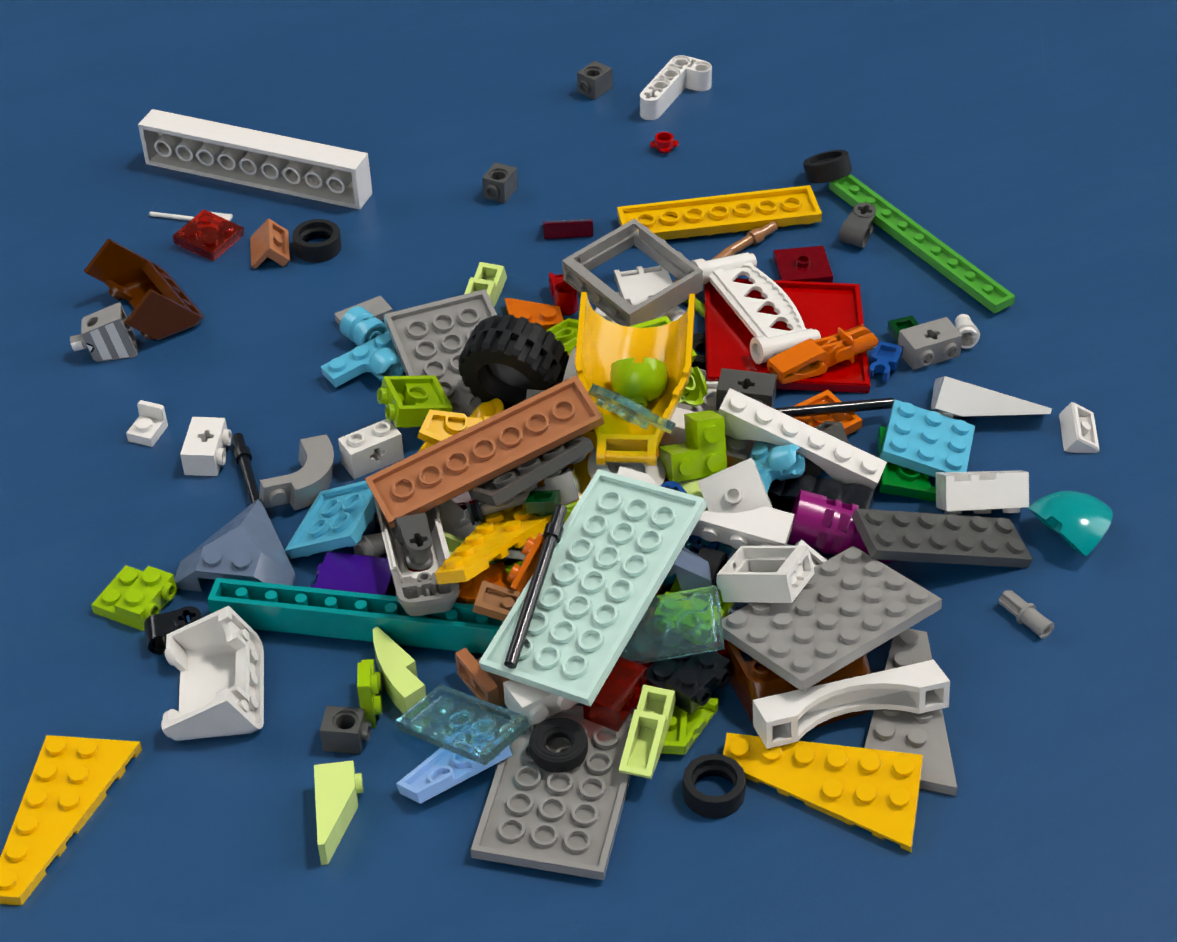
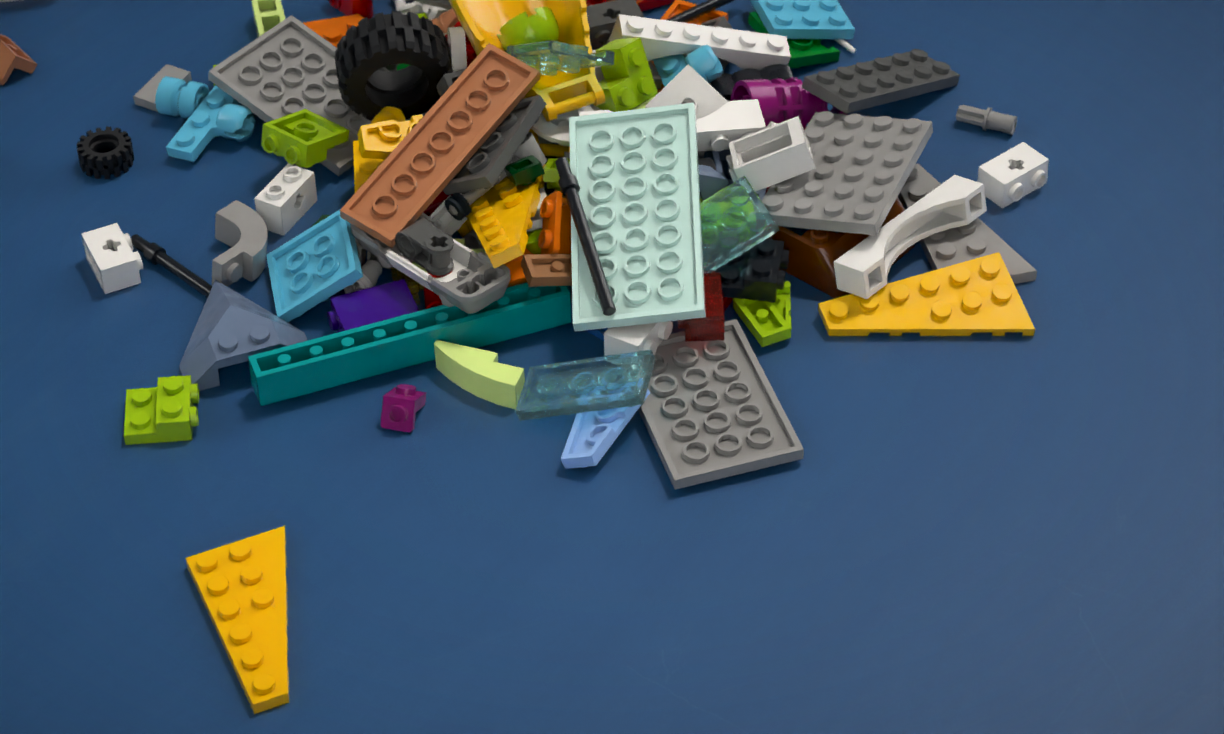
camera: 30 degrees left, 0 degrees up
white bracket [126,400,168,447] -> none
black piece [144,606,201,655] -> none
white windscreen [161,606,264,741] -> none
black tyre [293,219,341,262] -> none
yellowish green slope [314,760,364,865] -> none
dark grey brick [320,706,371,754] -> none
lime plate [357,659,382,728] -> none
nougat panel [455,648,510,713] -> none
black tyre [529,717,588,773] -> none
yellowish green slope [619,685,676,779] -> none
black tyre [683,754,746,819] -> none
white wedge [936,470,1029,514] -> none
teal brick [1028,491,1113,556] -> none
none -> black tyre [77,126,134,179]
none -> magenta bracket [381,384,426,432]
none -> white brick [977,142,1049,209]

